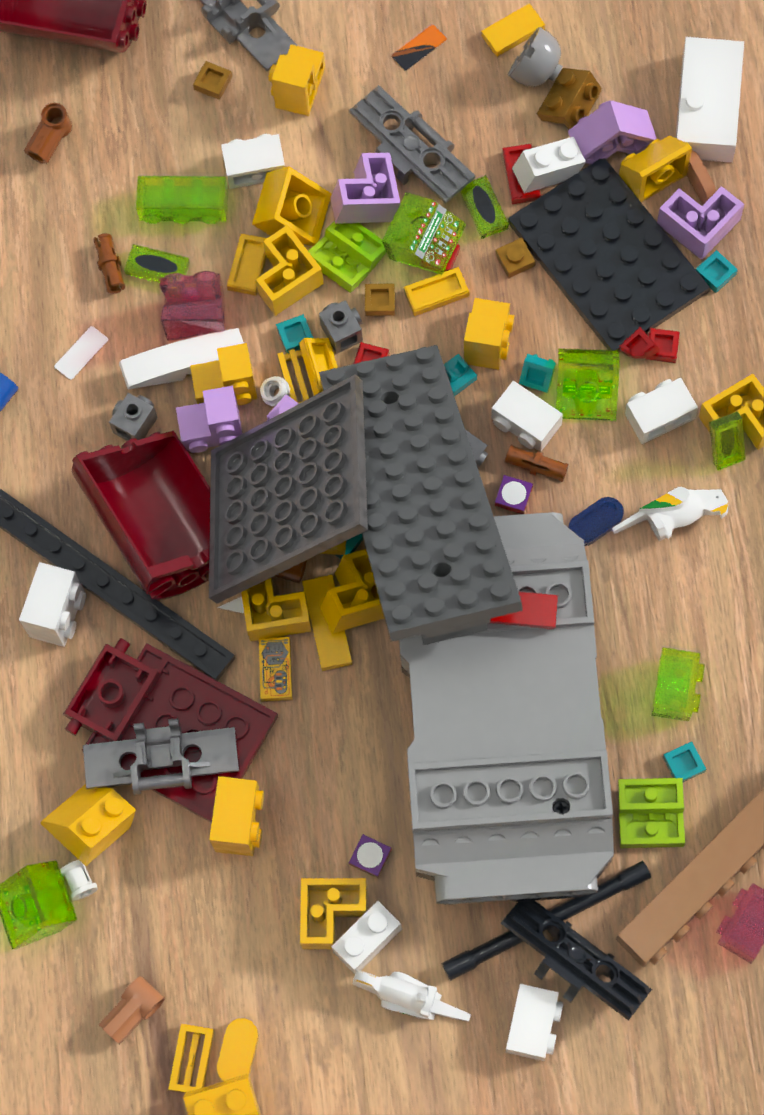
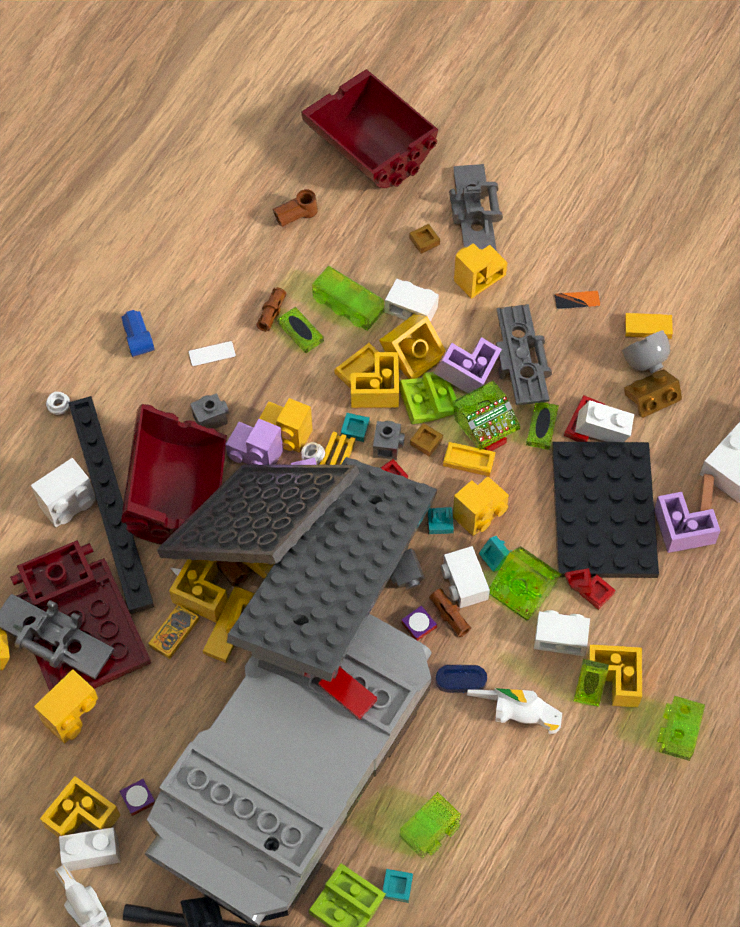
camera: 30 degrees right, 10 degrees down
white slope [119,328,244,389] -> none
clear pink piece [159,271,225,341] -> none
yellow tile [299,338,338,396] -> none
pearl gold plate [495,237,535,279] -> none
lavender brick [568,100,657,164] -> none
yellow slope [619,135,692,202] -> none
teal tile [696,250,738,293] -> none

